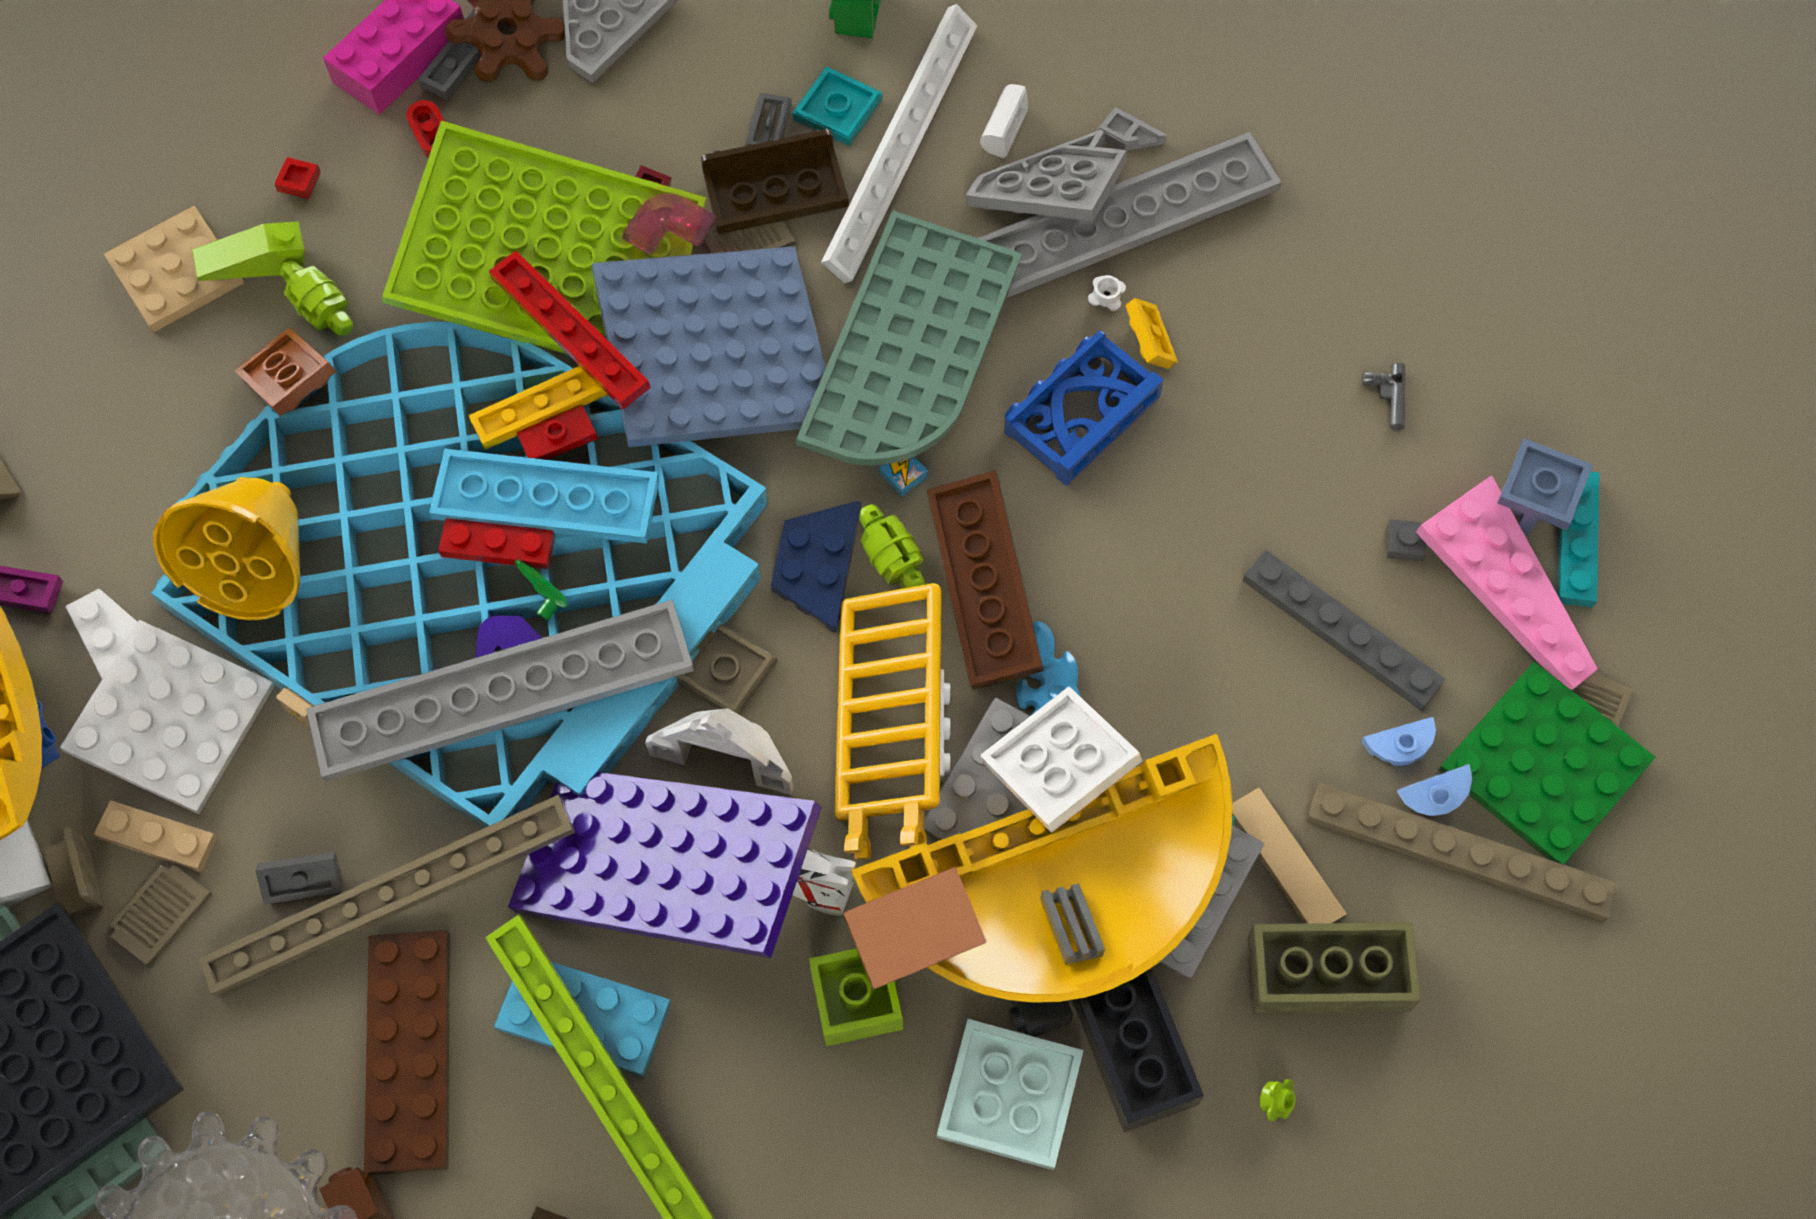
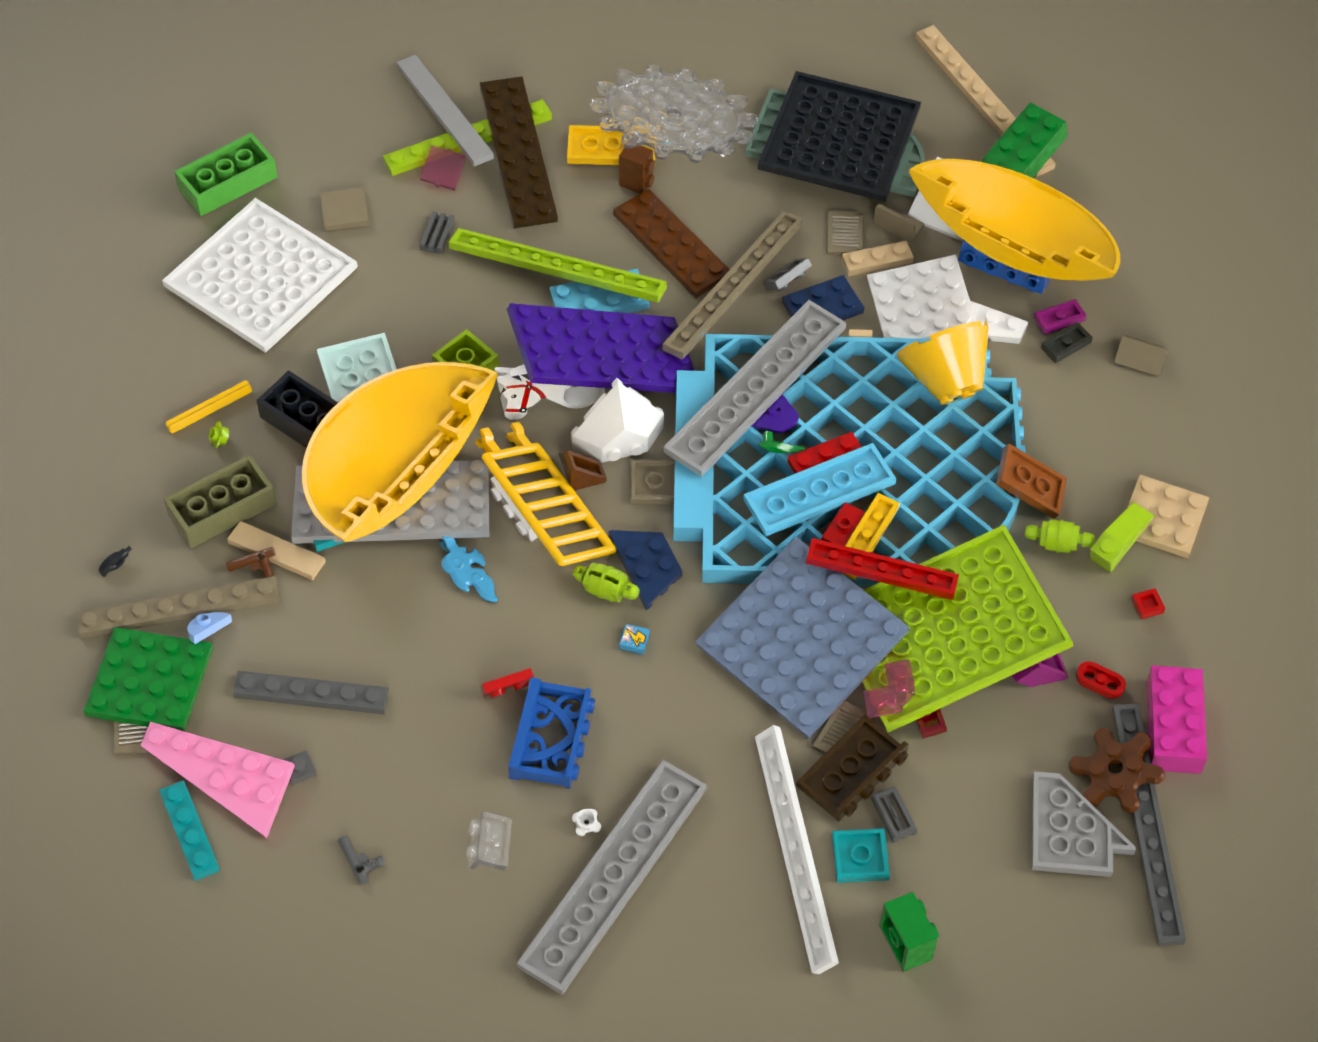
camera: 145 degrees right, 10 degrees down
sand green plate [796,210,1022,466] -> none
nougat tile [843,867,987,990] -> none
reddish brown plate [927,470,1044,690] -> none
light grey wing [966,130,1127,221] -> none
white brick [980,84,1029,159] -> none
white plate [980,687,1142,833] -> none
dark grey tile [1040,883,1105,965] -> none
light grey tile [1097,107,1167,151] -> none
yellow plate [1125,298,1178,369] -> none
light blue plate [1361,717,1436,766] -> none
sand blue bracket [1497,438,1593,535] -> none
none -> black piece [98,546,132,577]
none -> yellow axle [165,380,252,434]
none -> reddish brown hose [226,547,276,578]
none -> clear bracket [466,811,512,871]
none -> red plate [480,668,534,698]
none -> reddish brown slope [558,450,607,490]
none -> dark blue plate [782,275,864,320]
none -> pearl dark grey plate [1041,322,1093,363]

